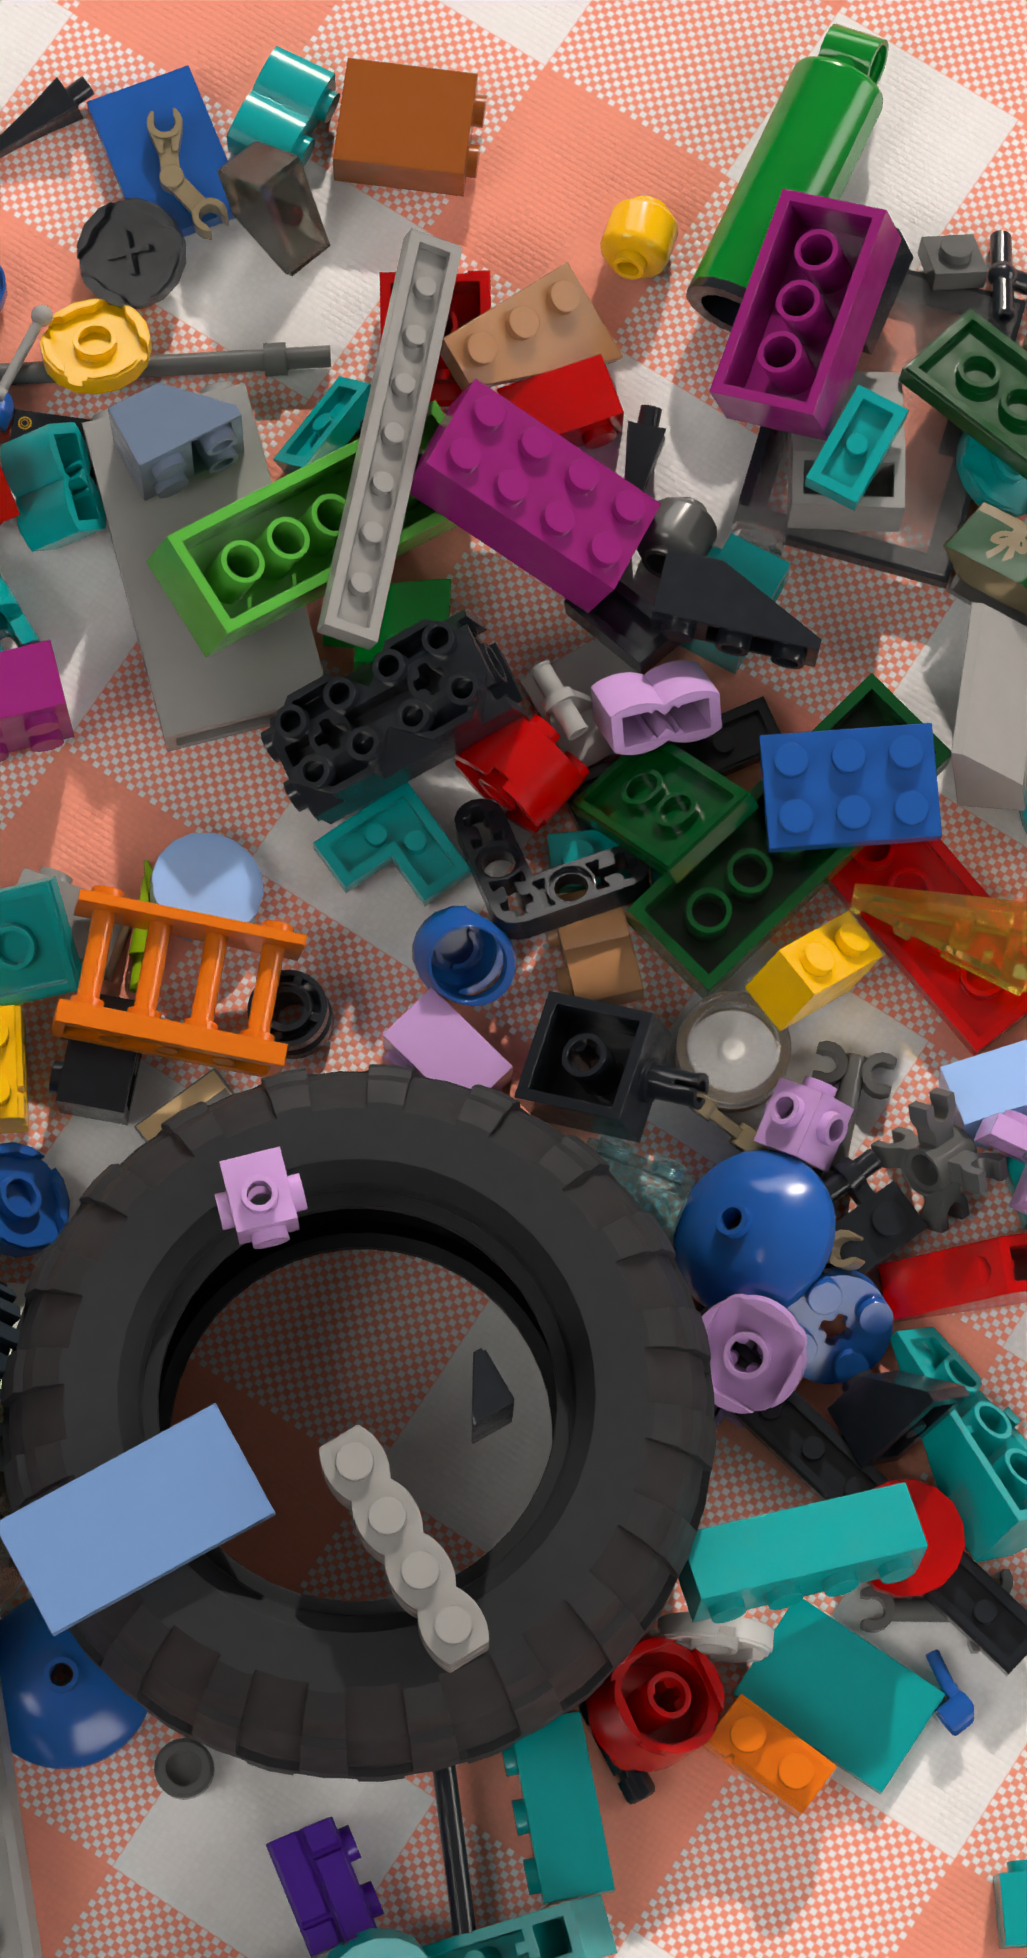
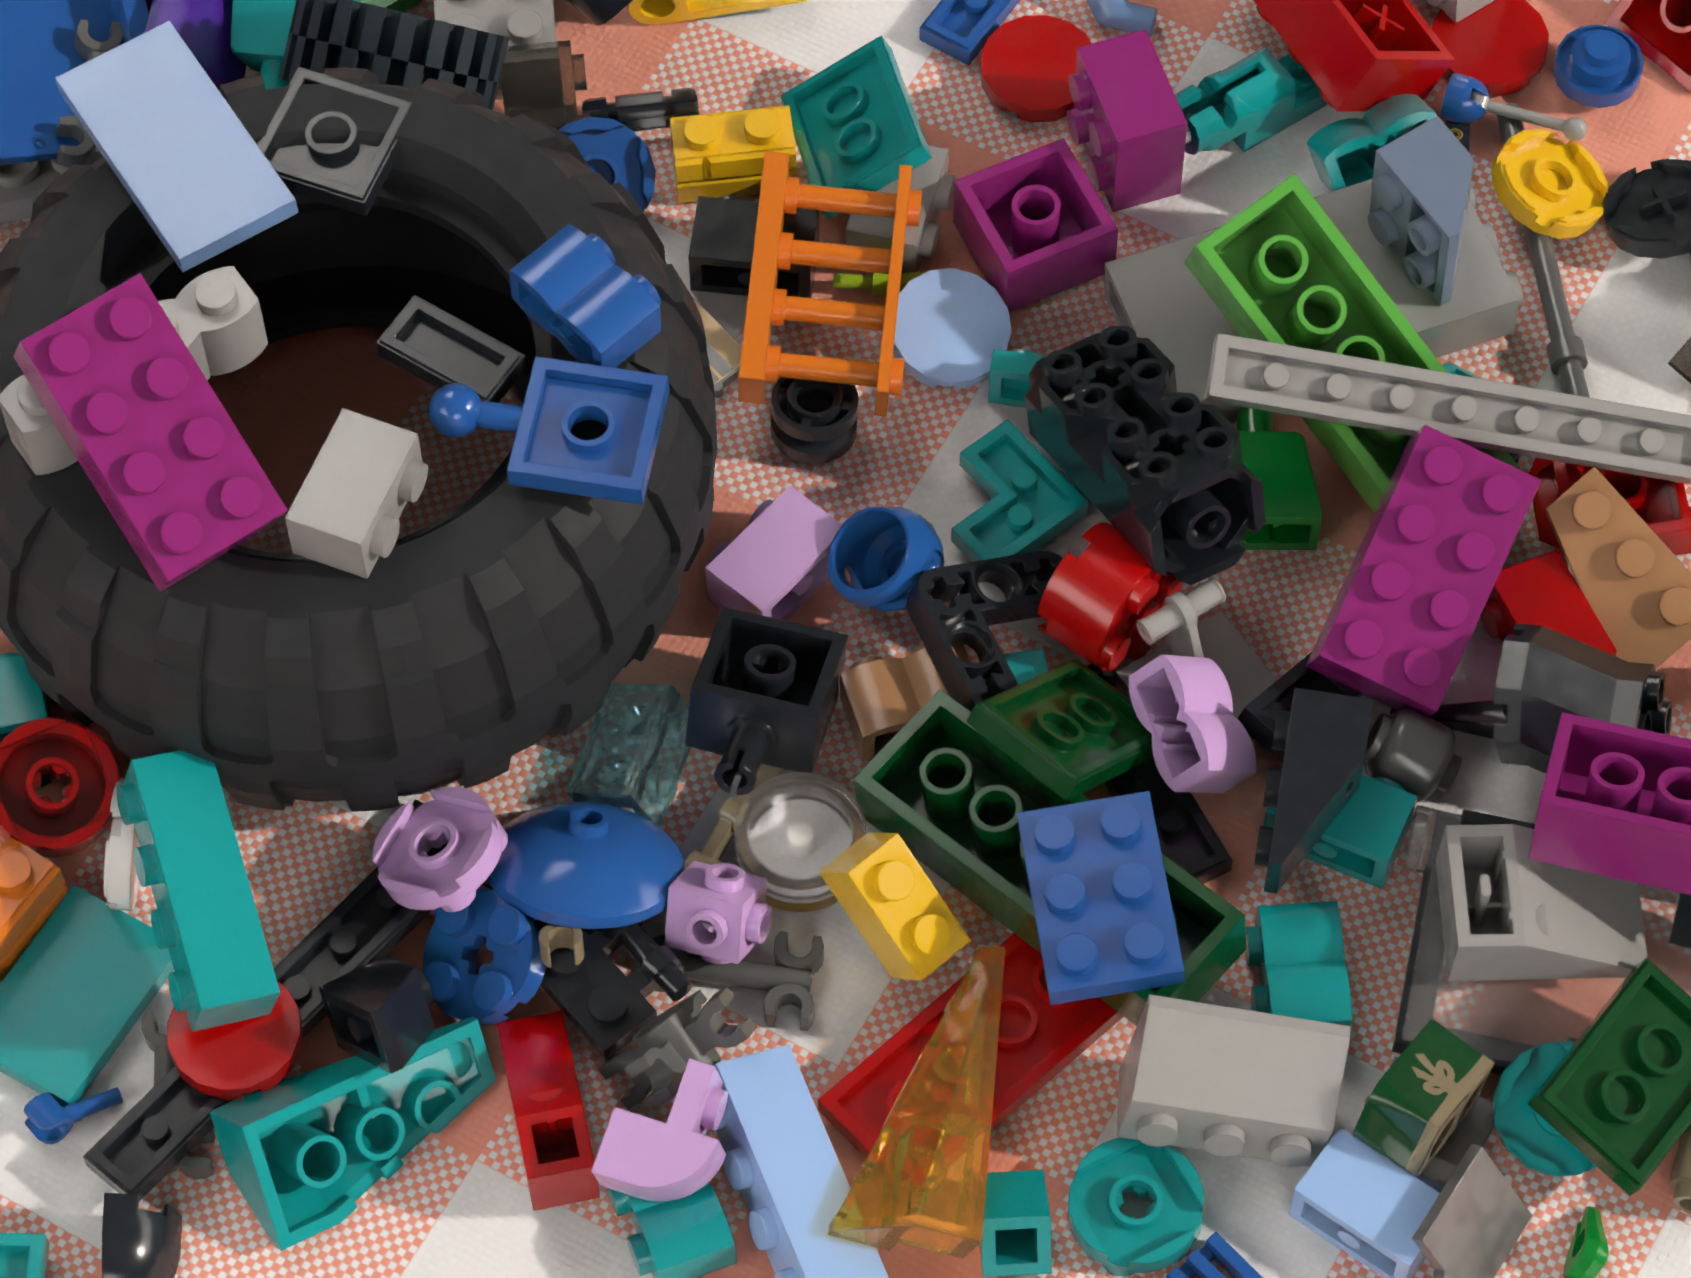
camera: 90 degrees right, 15 degrees down
lavender brick [214,1146,308,1249] -> none
black slope [471,1348,514,1444] -> none
teal plate [804,384,909,511] -> none
none -> magenta brick [13,273,288,592]
none -> tile [257,67,412,216]
none -> light grey brick [285,408,428,579]
none -> black tile [376,295,526,403]
none -> blue plate [429,356,670,505]
none -> blue brick [509,224,661,368]
none -> magenta brick [953,138,1118,312]
none -> teal plate [988,349,1045,408]
none -> teal brick [1245,901,1353,1031]
none -> black brick [1494,623,1672,773]

